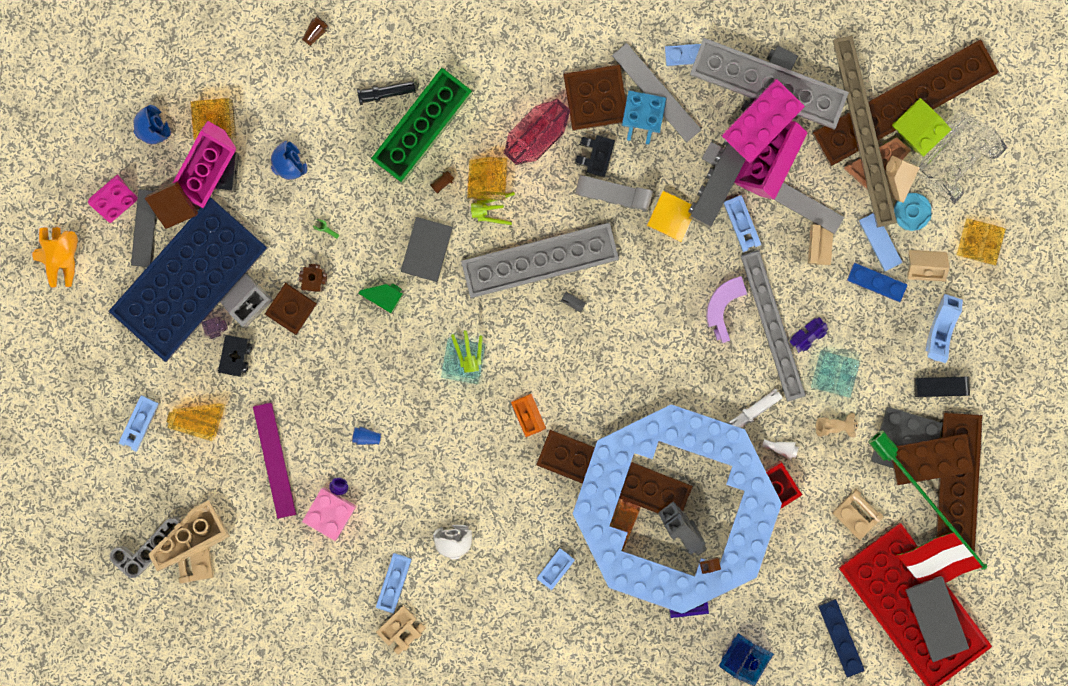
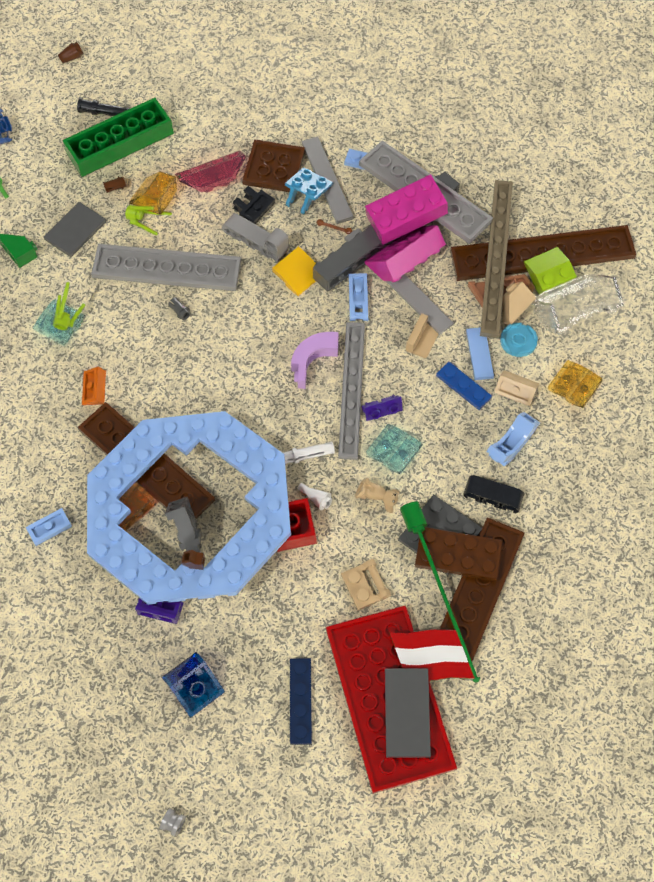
camera: 20 degrees right, 25 degrees down
none -> dark orange hinge [316,219,352,234]

